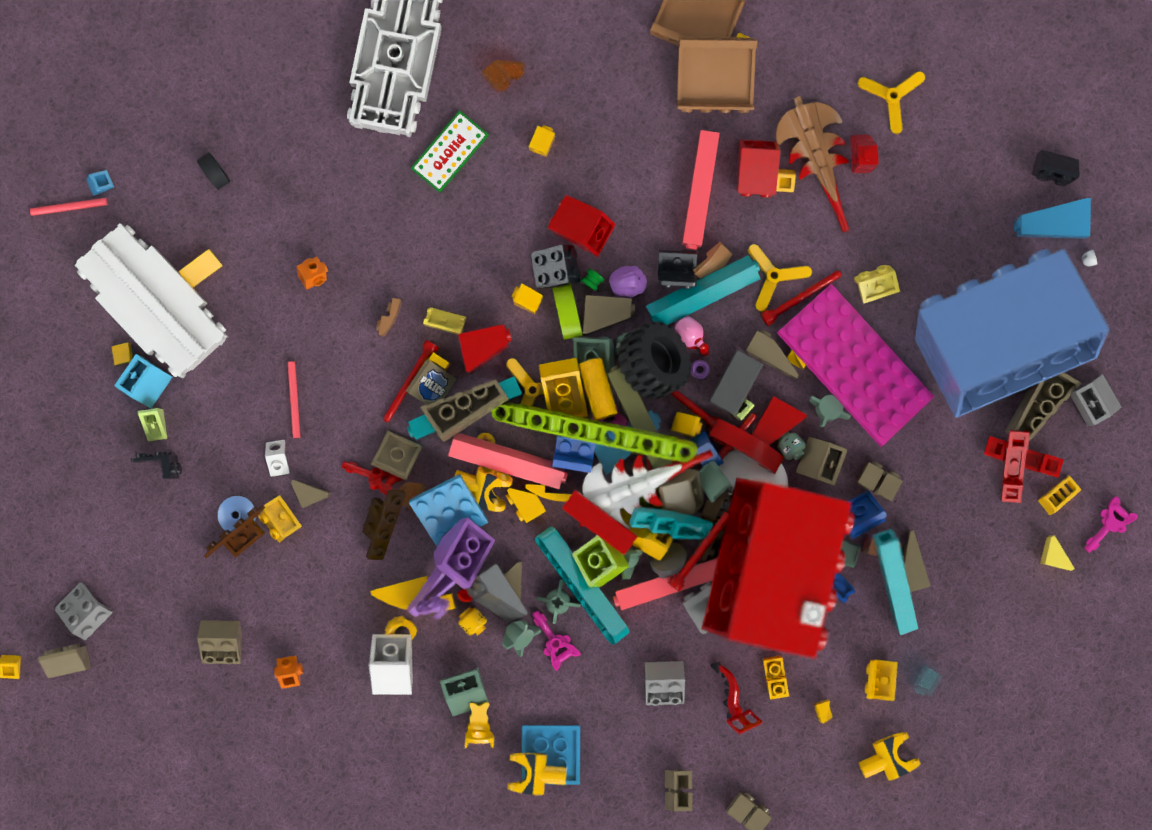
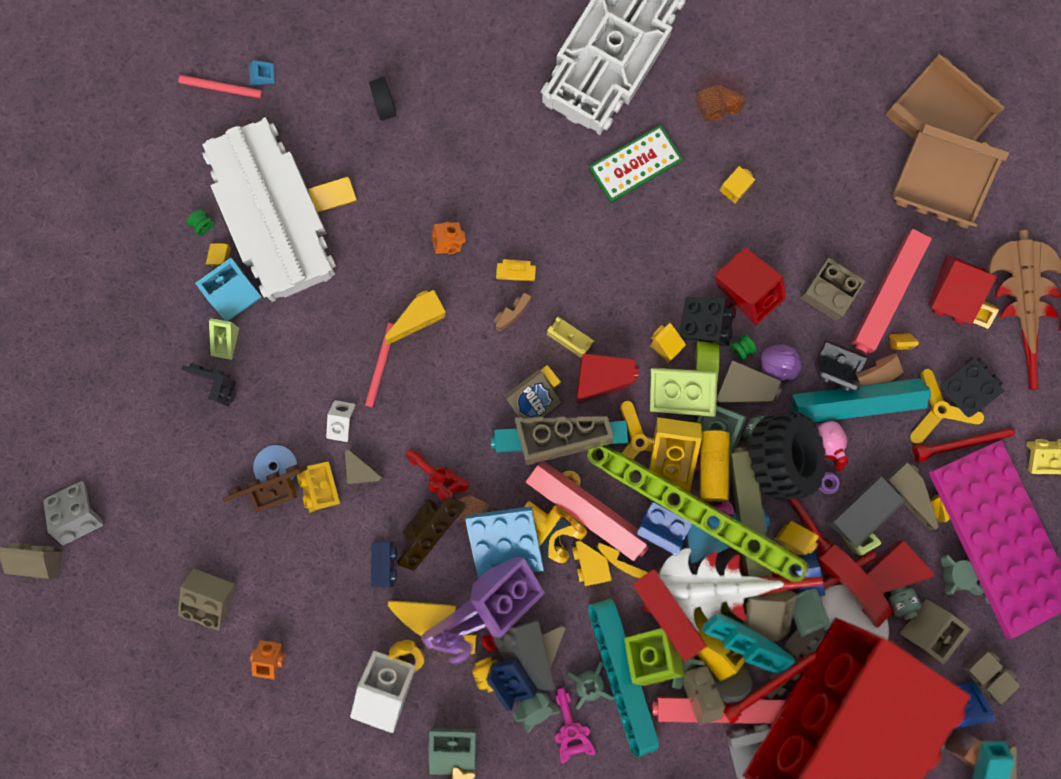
camera: 20 degrees right, 5 degrees down
dark tan tile [371,431,423,480] -> none
red piece [383,340,439,422] -> none
none -> green wheel [186,209,215,236]
none -> dark blue bracket [371,542,397,588]
none -> yellow slope [385,290,446,345]
none -> dark blue bracket [486,658,536,711]
none -> yellow piece [496,259,536,282]
none -> yellowish green tile [650,368,717,417]
none -> dark tan piece [683,666,725,725]
none -> dark tan slope [800,258,865,321]
none -> yellow slope [889,333,919,350]
none -> black bracket [941,356,1005,417]

